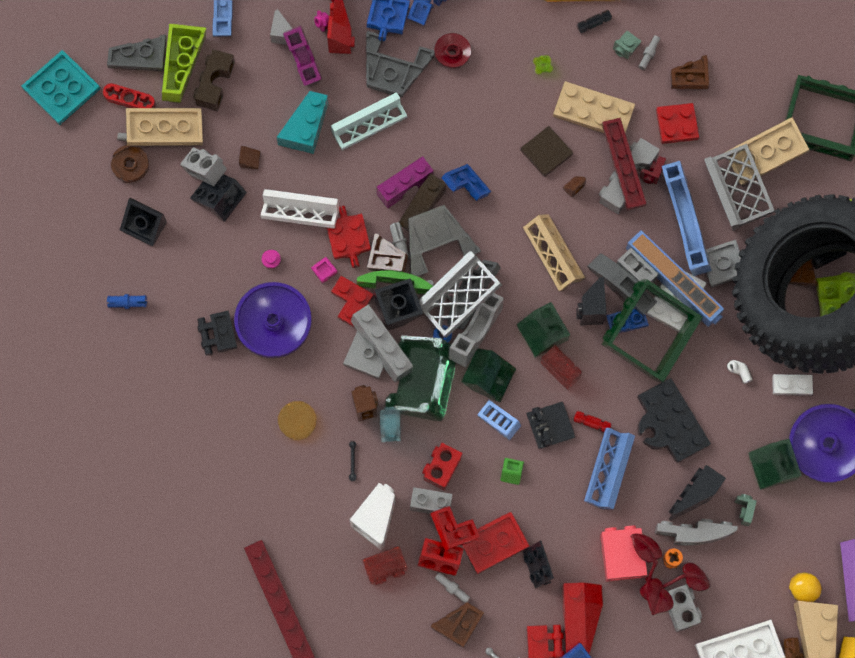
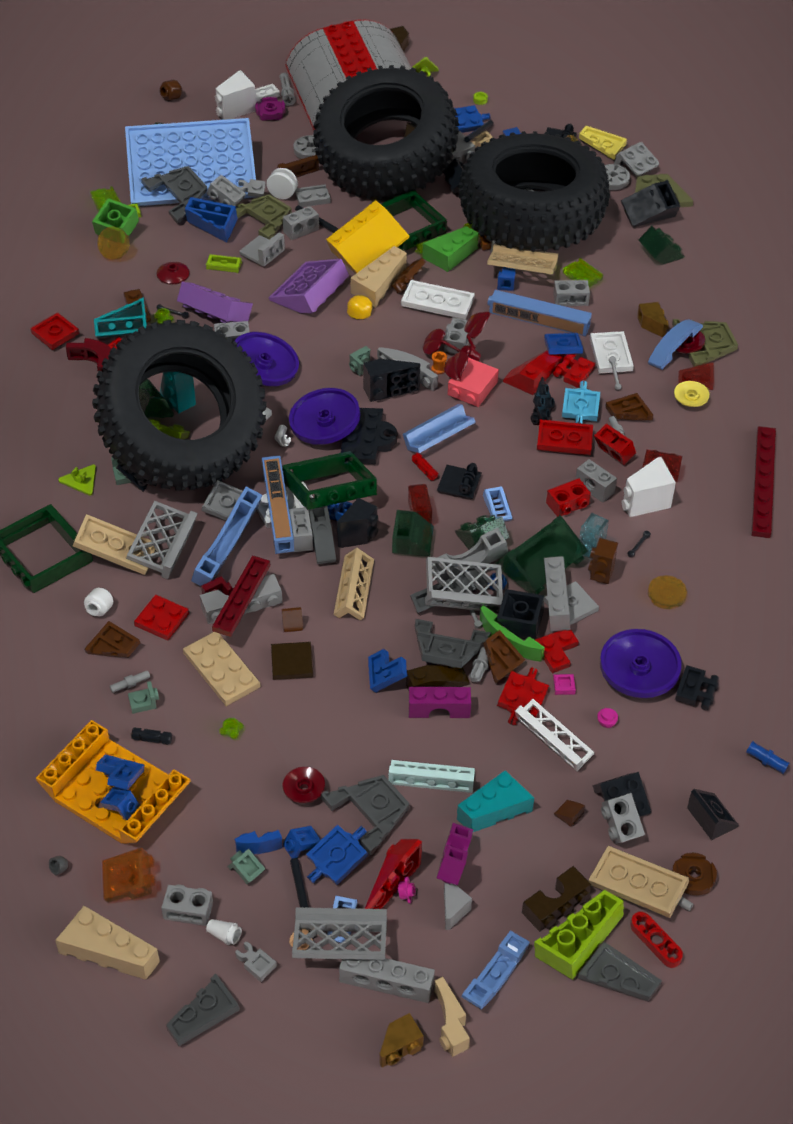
camera: 145 degrees left, 25 degrees down
teal plate [21,50,101,125] -> none
red plate [430,506,480,551] -> none
bright green slope [500,458,524,485] -> none
clear green slope [748,439,802,490] -> none
none -> white head [84,587,113,617]
none -> dark purple dish [289,388,361,445]
none -> medium azure plate [562,381,600,424]

